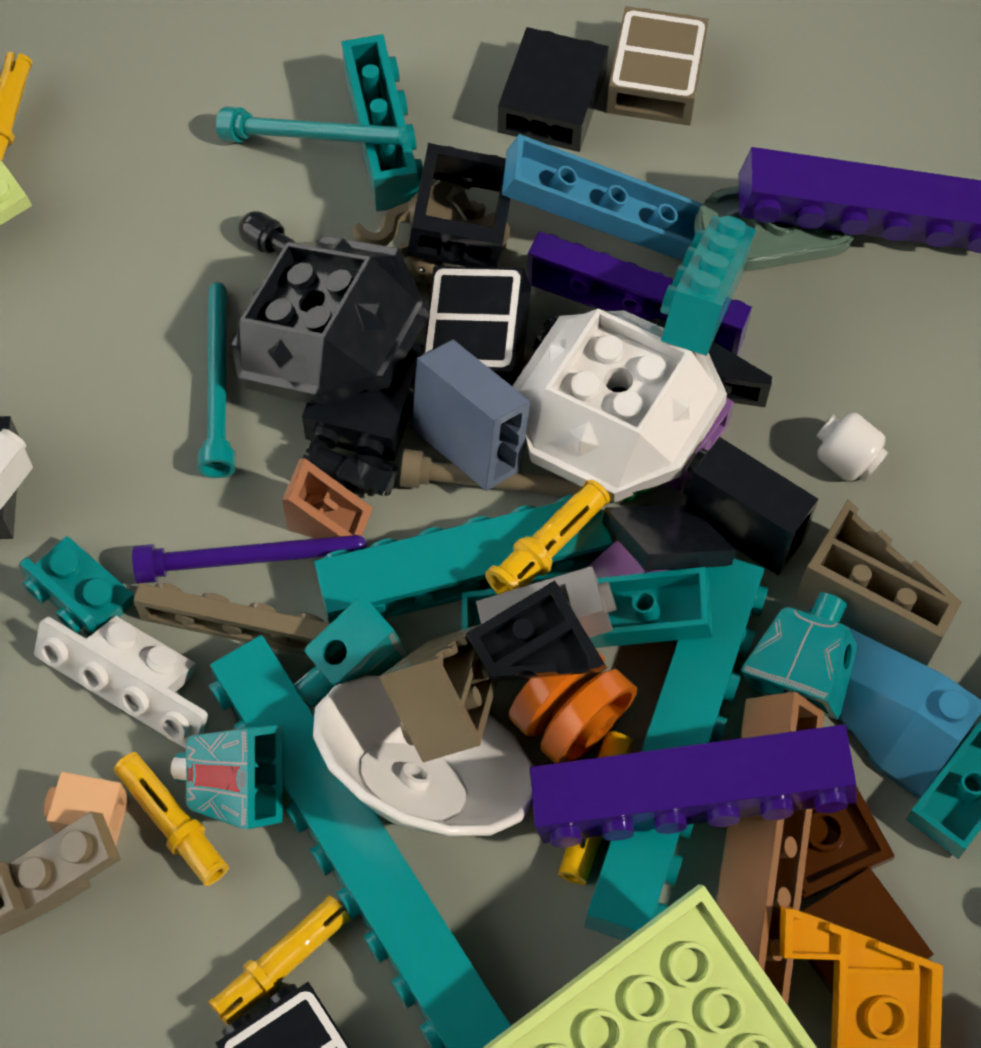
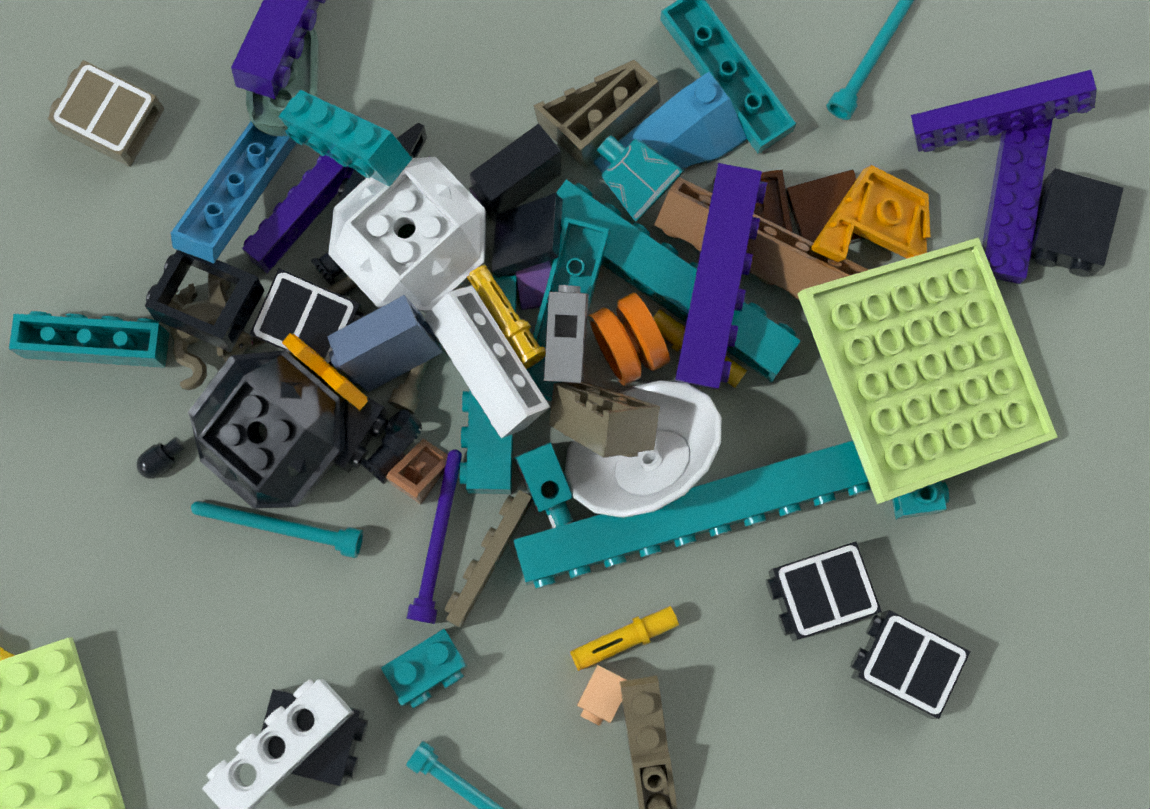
camera: 75 degrees left, 15 degrees up
white bracket [34,616,208,749] -> none
teal torso [171,724,283,830] -> none
yellow pin [208,895,351,1026] -> none
teal piece [216,106,408,146] -> none
black wing [466,580,607,681] -> none
black brick [498,27,609,152] -> none
white head [816,412,888,481] -> none
none -> light orange tile [282,333,368,410]
none -> white brick [424,285,550,438]

